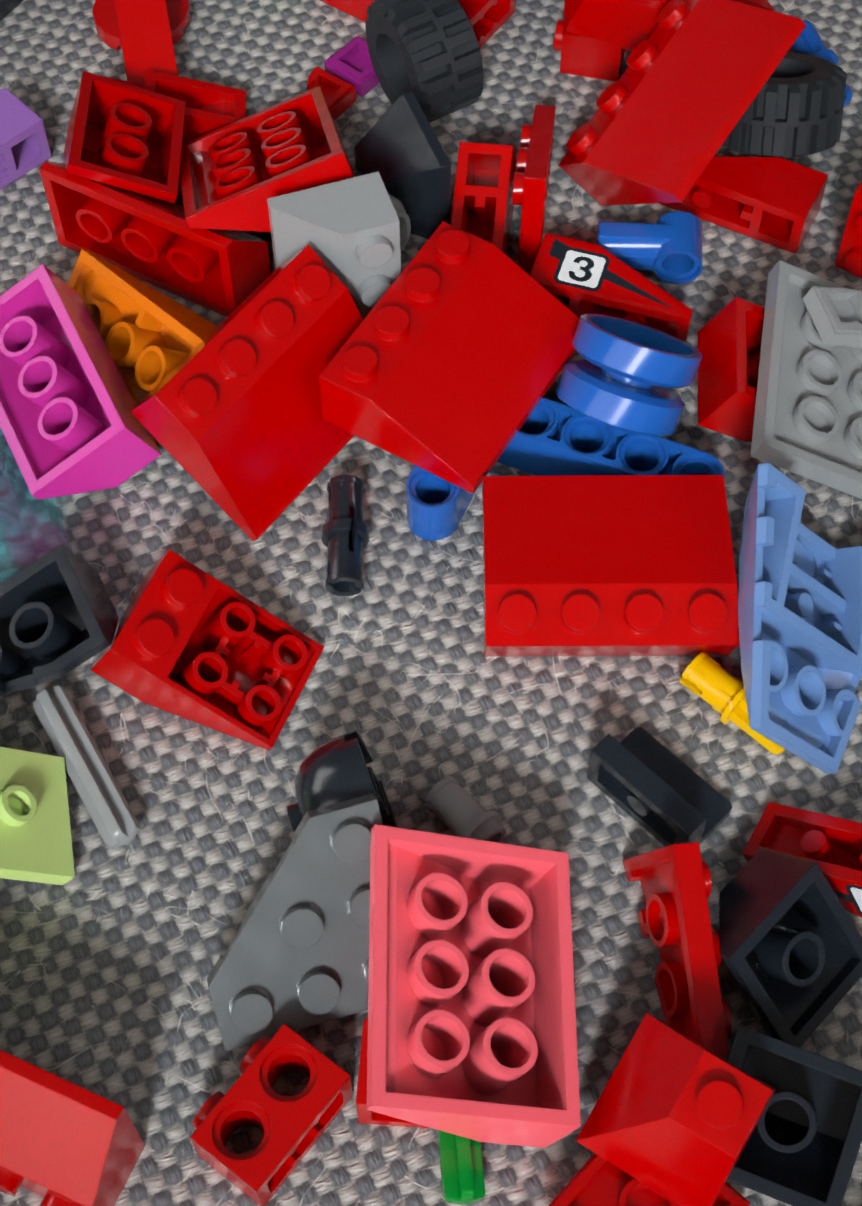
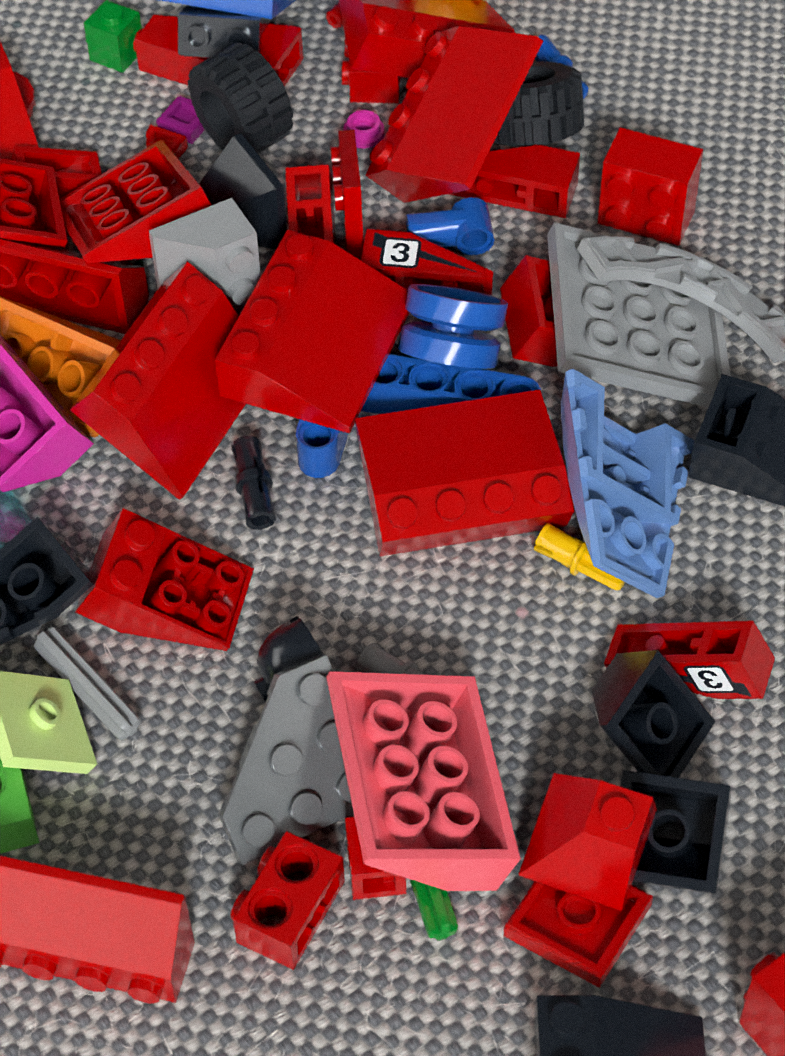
camera: 10 degrees left, 5 degrees down
black panel [587,727,732,847] -> none
red wing [622,842,732,1057] -> none
none -> dark pink plate [343,110,385,149]

